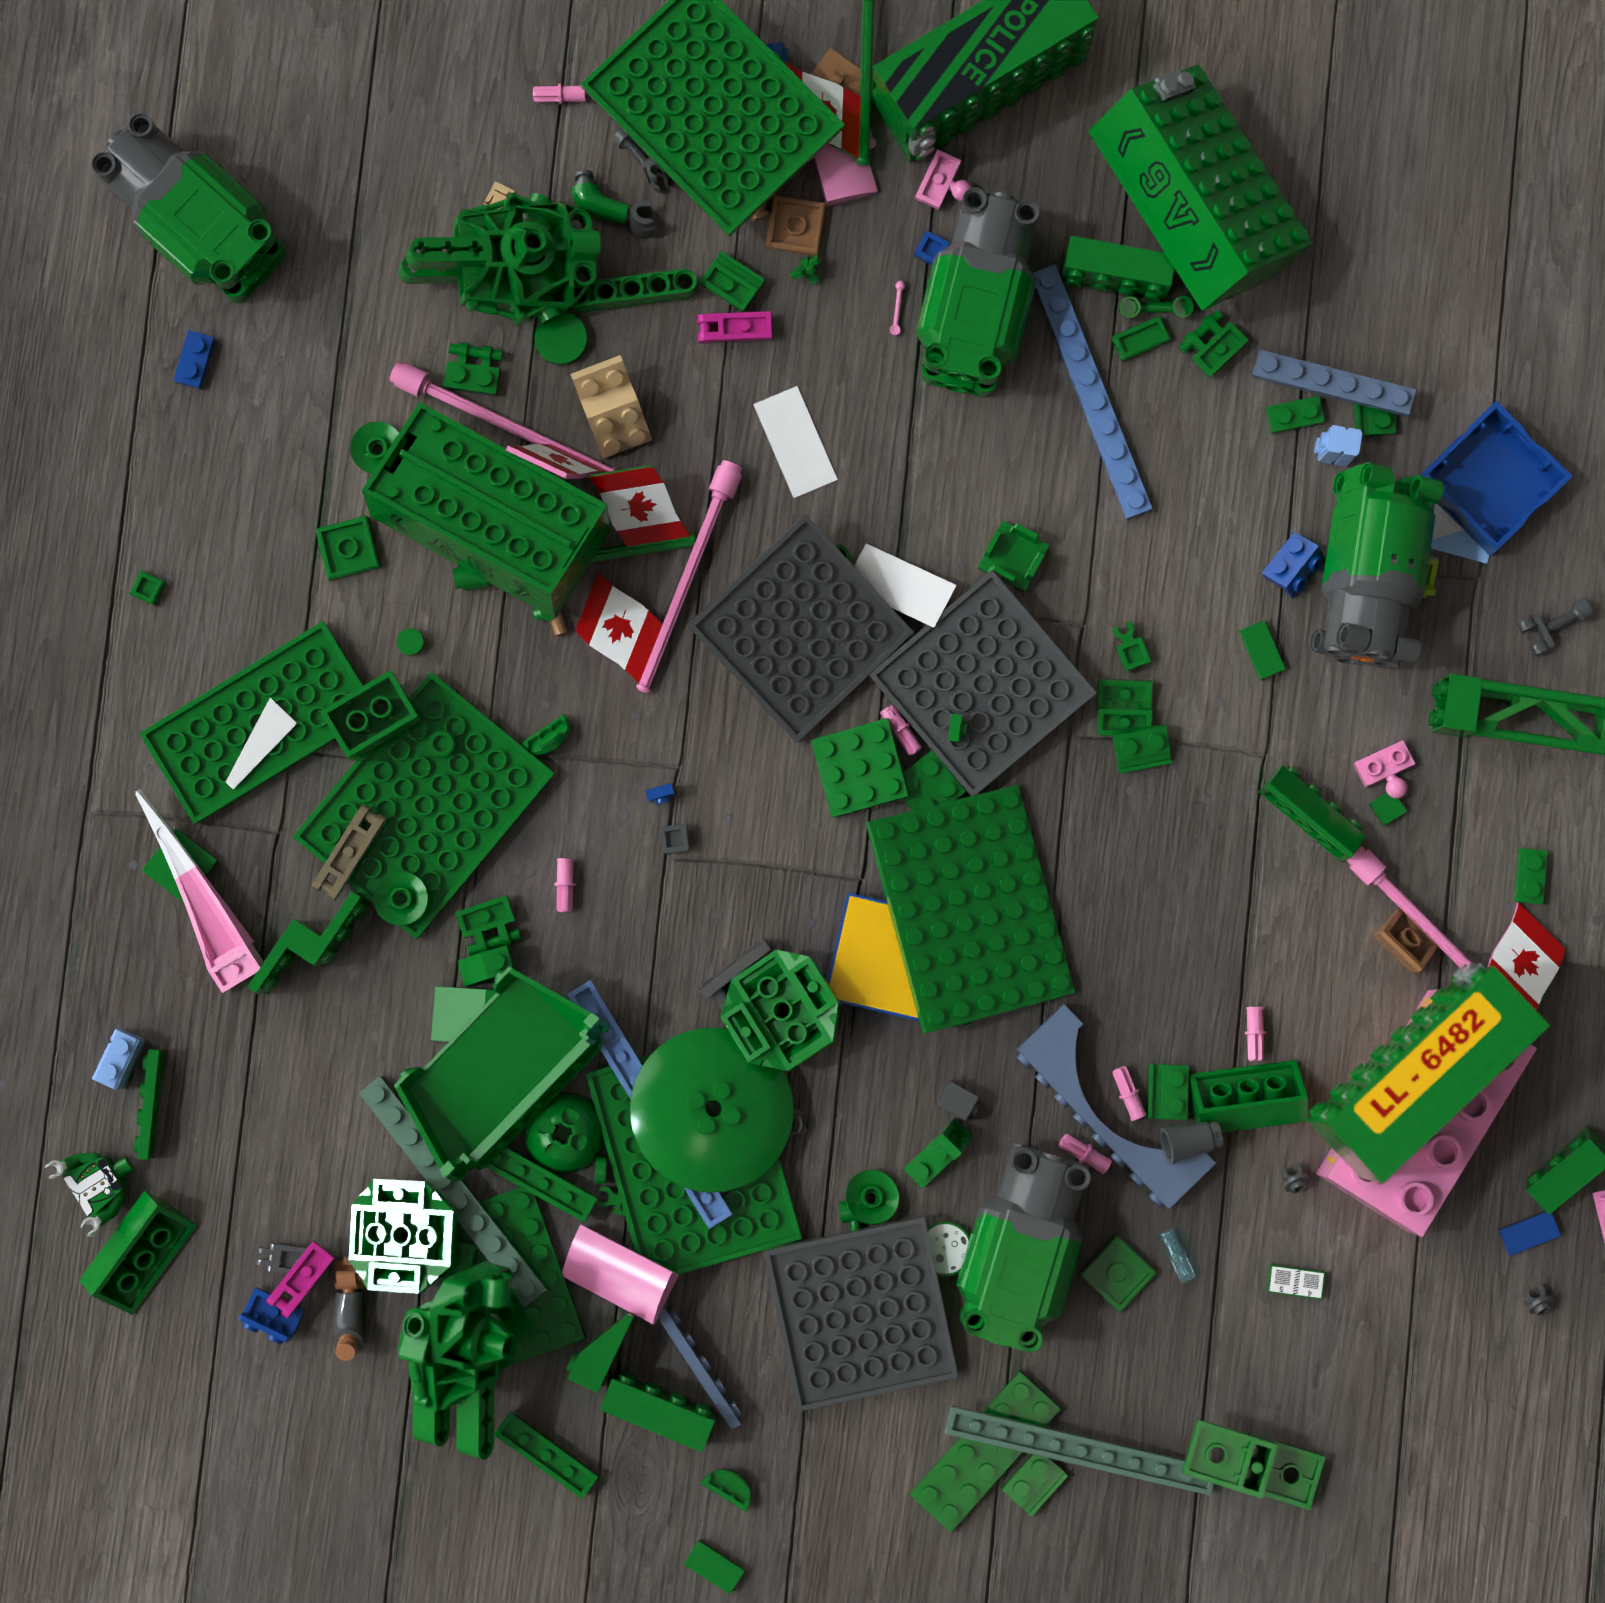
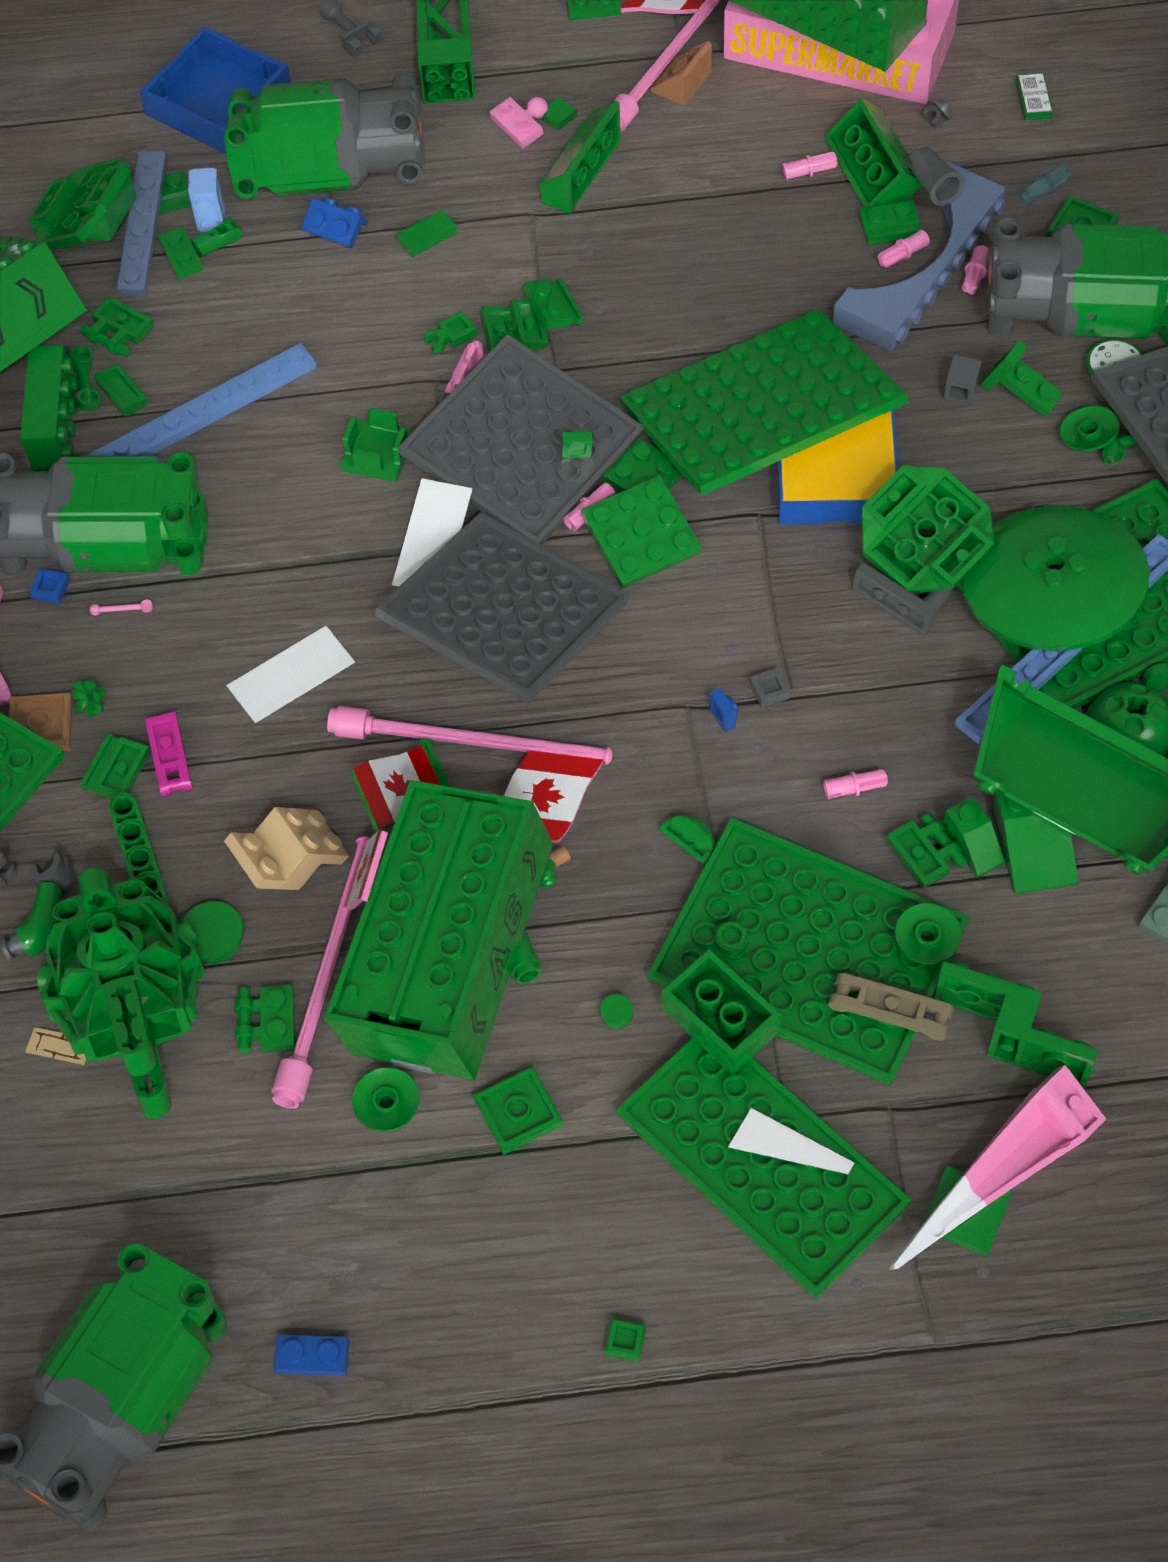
camera: 100 degrees left, 25 degrees down
none -> green piece [27,156,136,251]
none -> green bar [191,218,243,258]
none -> bright pink hinge [445,340,488,394]

